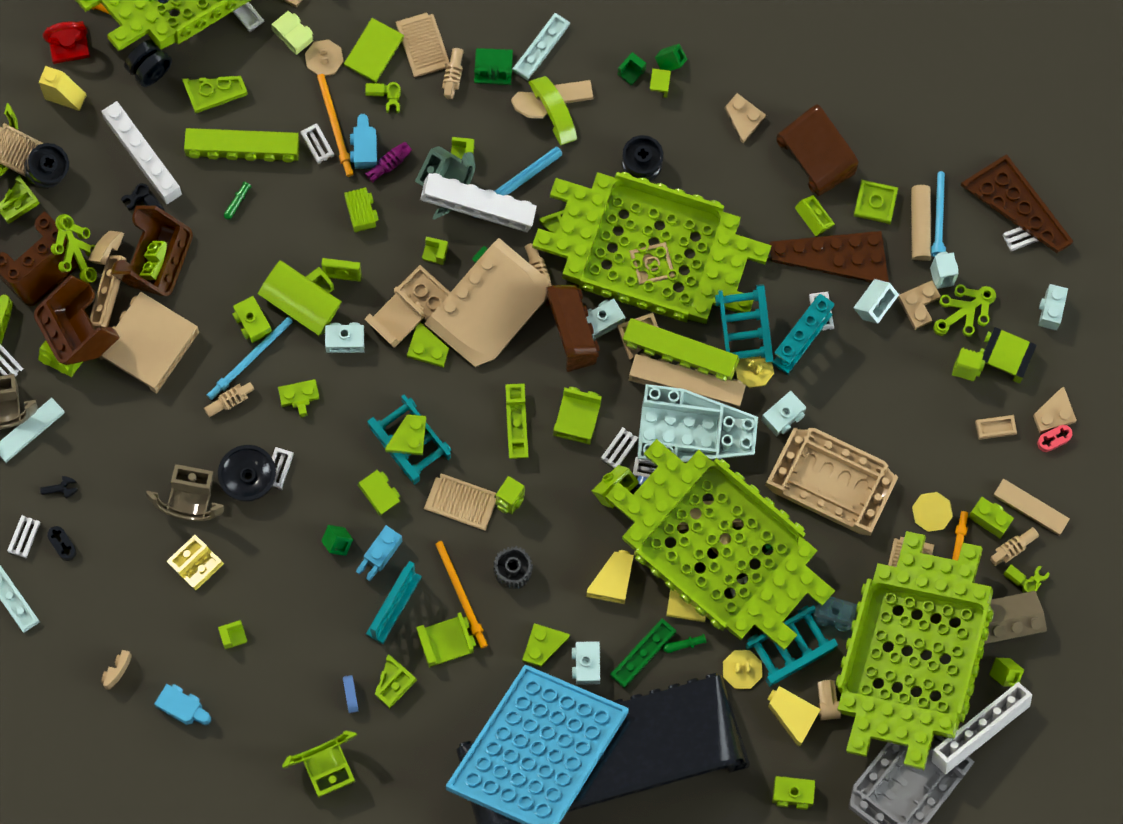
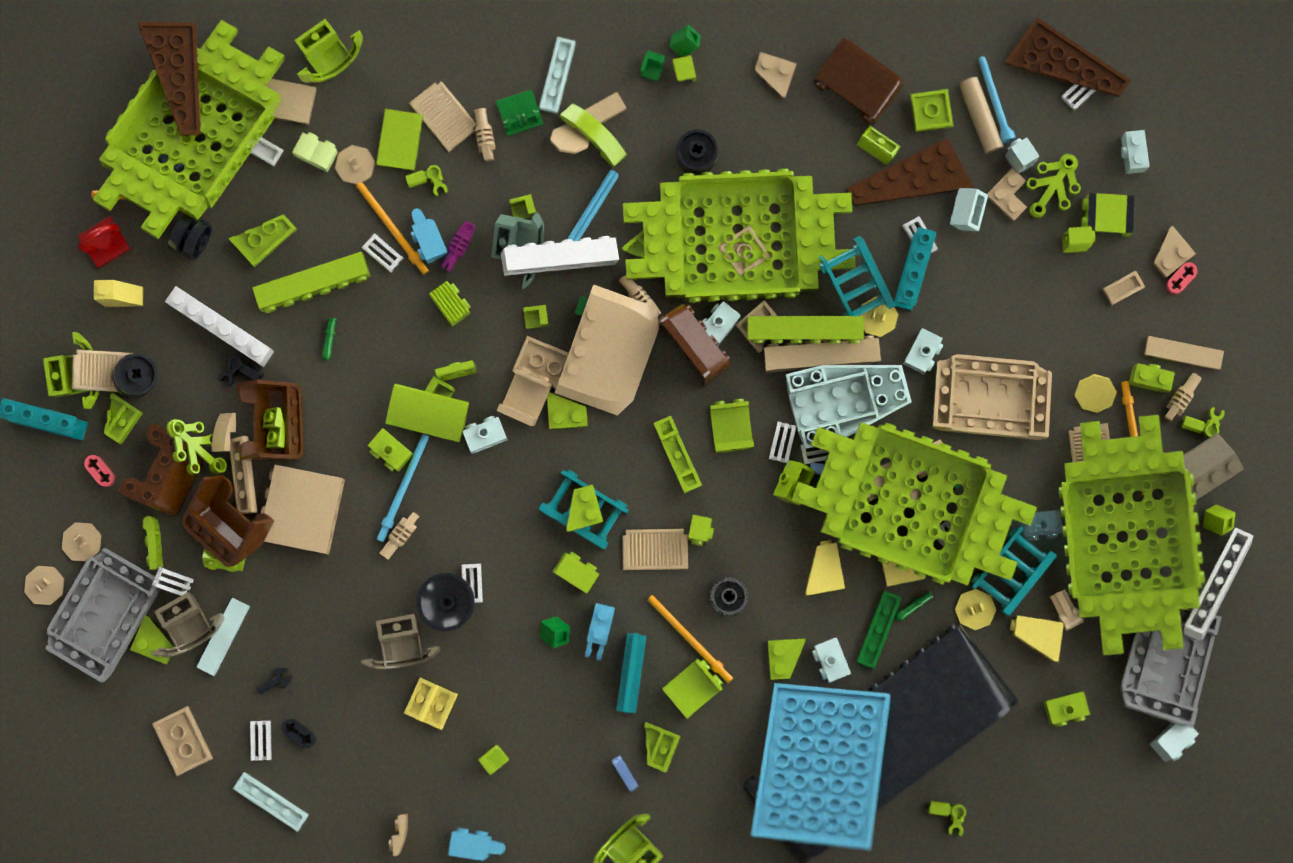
camera: 15 degrees left, 10 degrees up
lime hinge [278,379,320,417] -> none

